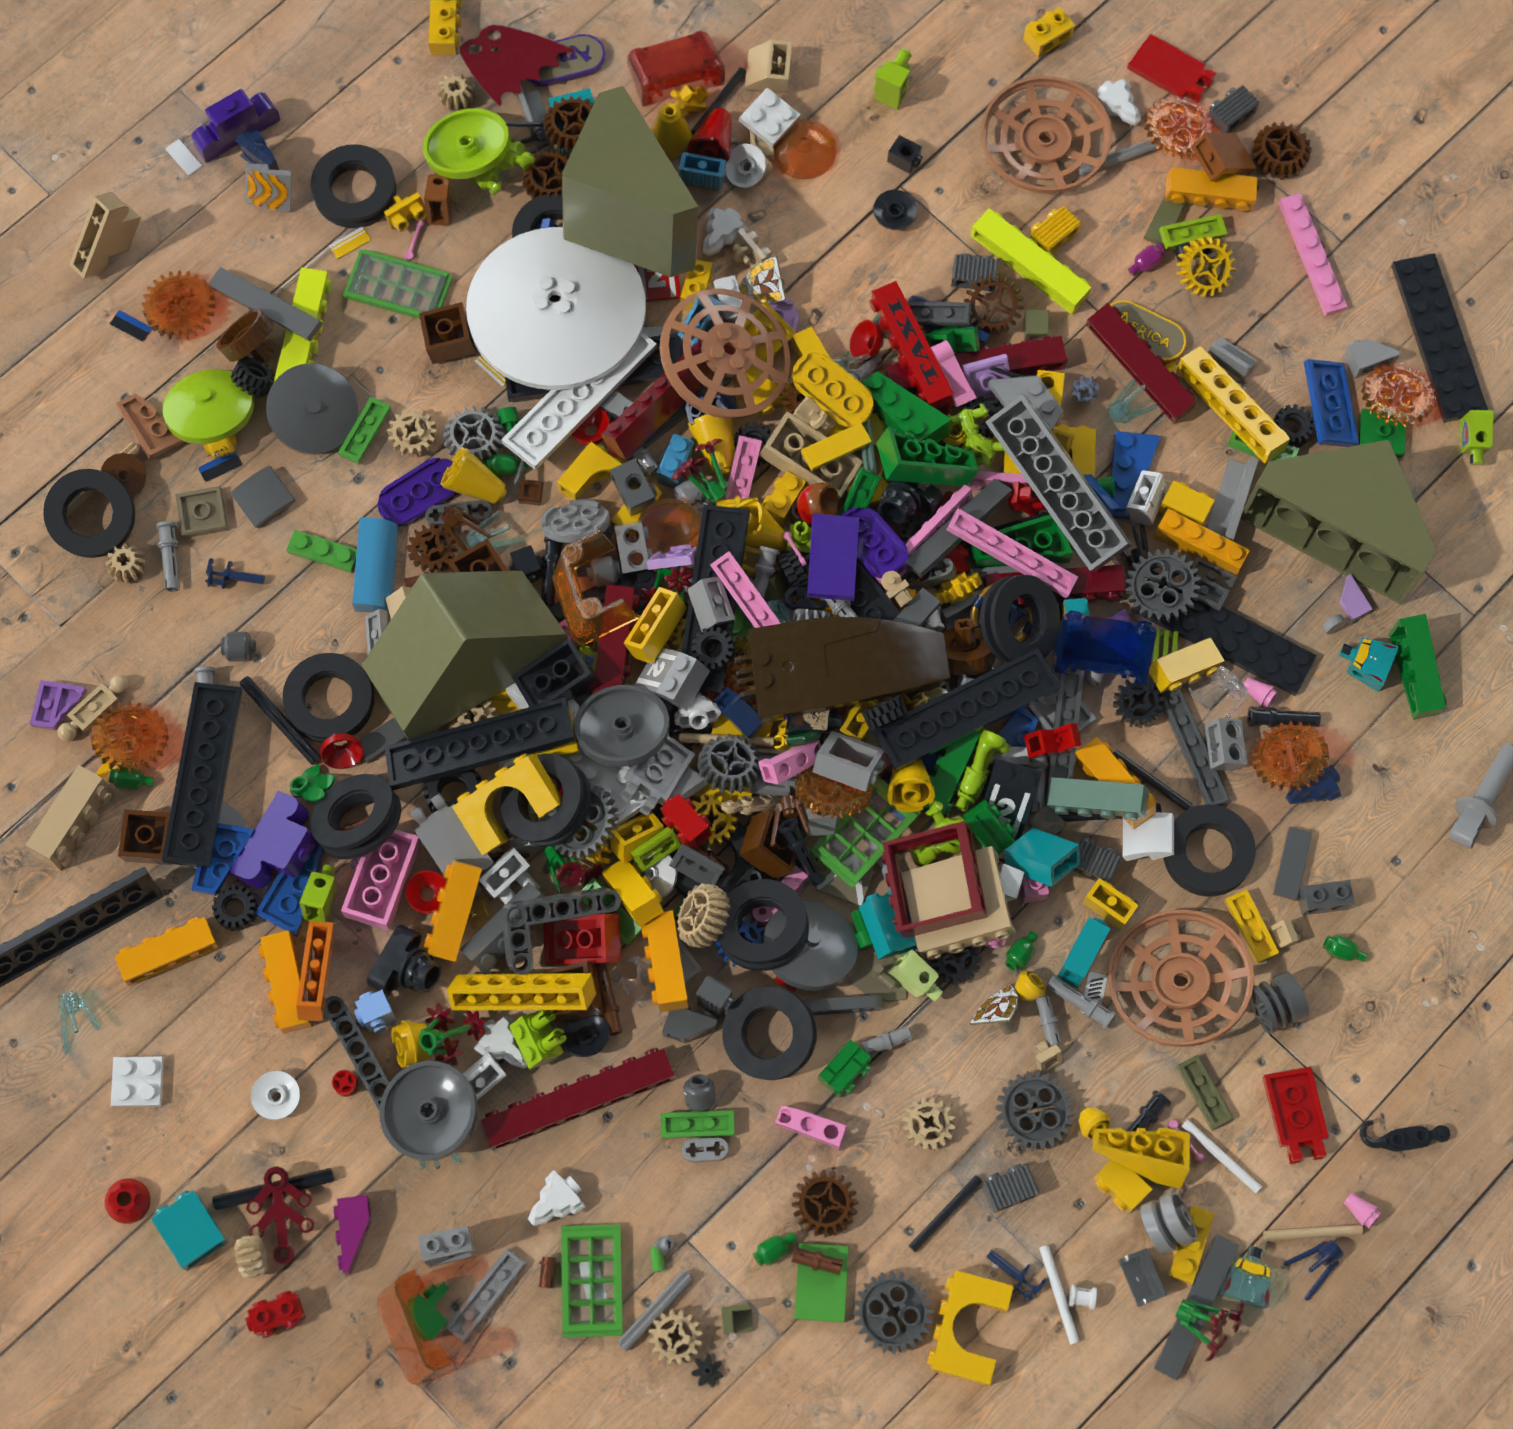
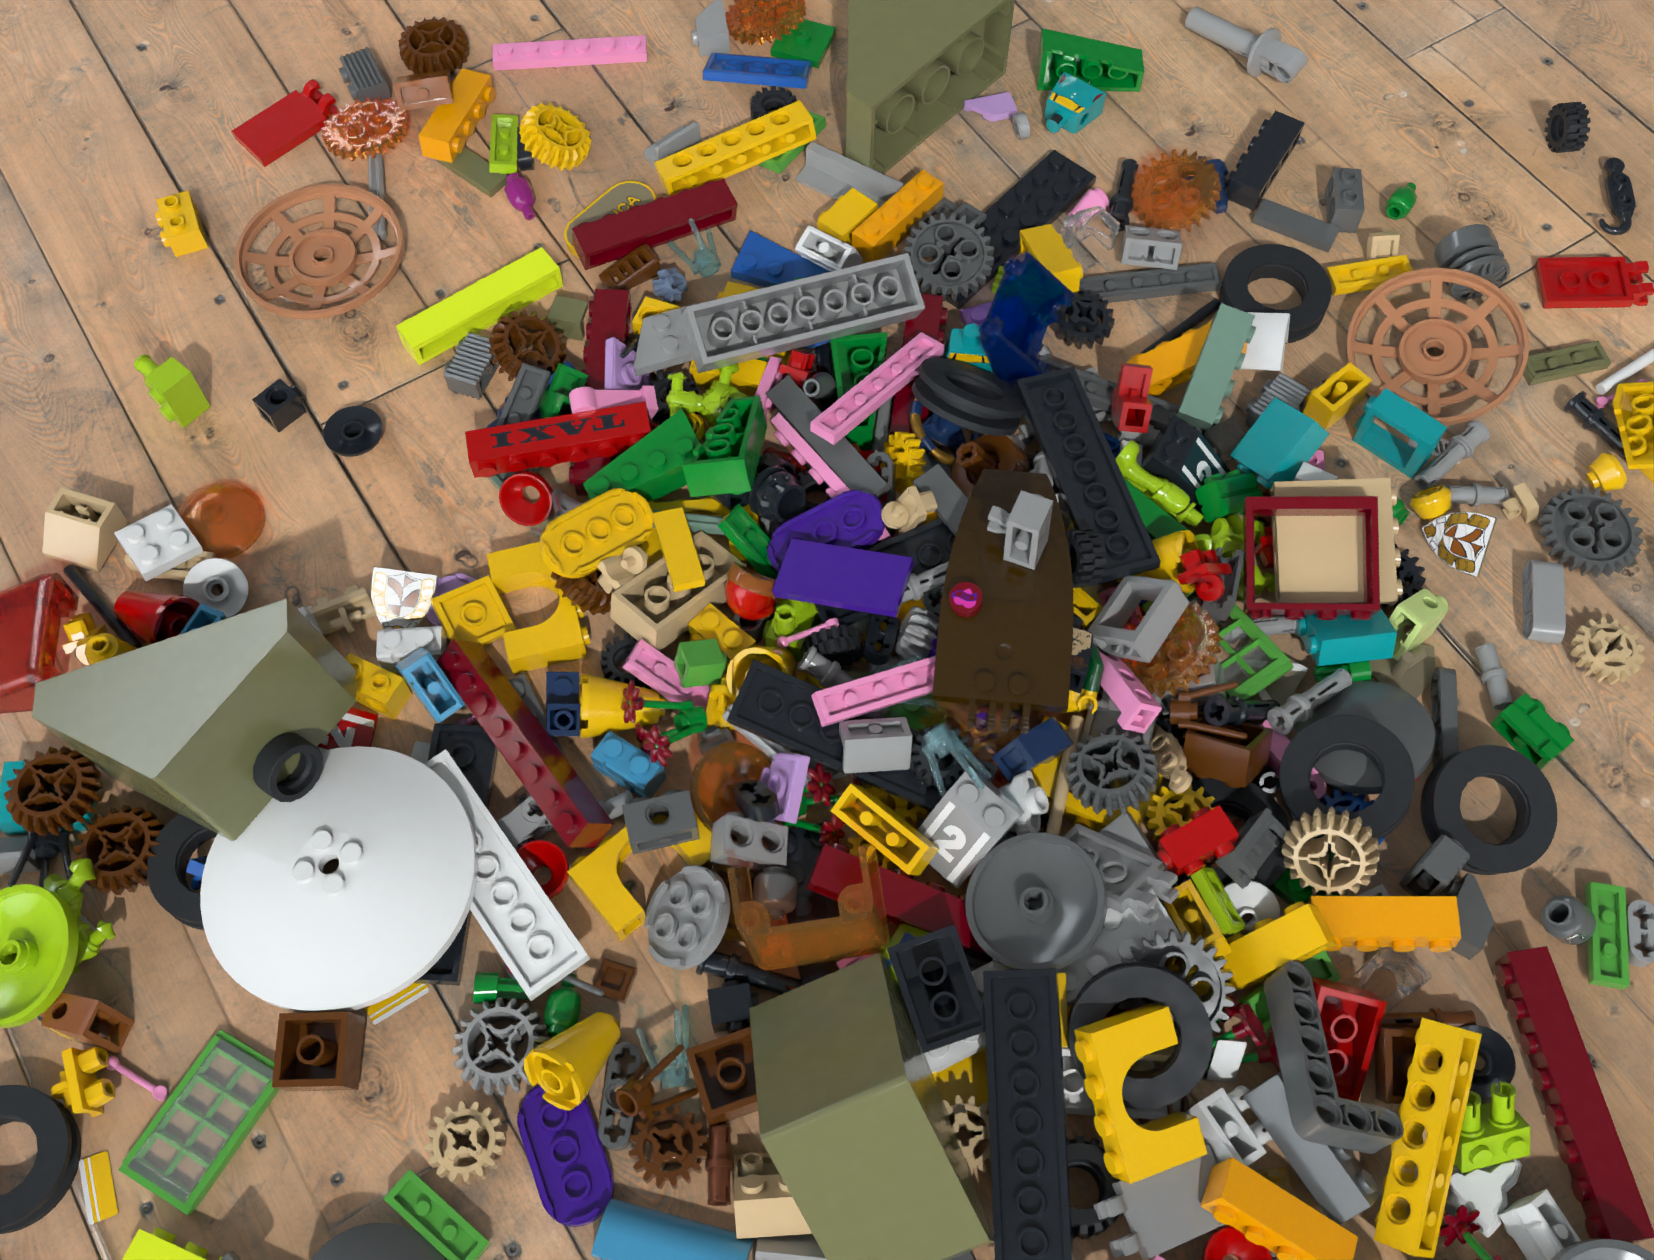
camera: 75 degrees left, 10 degrees down
nougat dish [660,289,790,419] -> none
light grey head [672,479,706,513] -> none
bright pink leg [775,1106,847,1151] -> none
yellow brick [1030,206,1082,254] -> none
white rock [1097,79,1141,126] -> none
none -> black tyre [253,733,323,802]
none -> reddish brown slope [599,243,660,290]
none -> bright green brick [674,639,727,688]
none -> black beam [733,779,780,822]
none -> dark grey cone [803,372,836,401]
none -> clear light blue plant [922,723,991,797]
none -> dark red tile [949,582,983,617]
none -> light grey brick [987,490,1053,570]
none -> red hips [1177,549,1233,601]
none -> dark grey hinge [1195,547,1245,621]
none -> white sticker [1207,1040,1247,1082]
none -> black brick [1225,110,1305,211]
none -> light grey pin [1267,668,1352,735]
none -> light grey beam [1522,559,1566,645]
none -> black tyre [1545,102,1591,153]

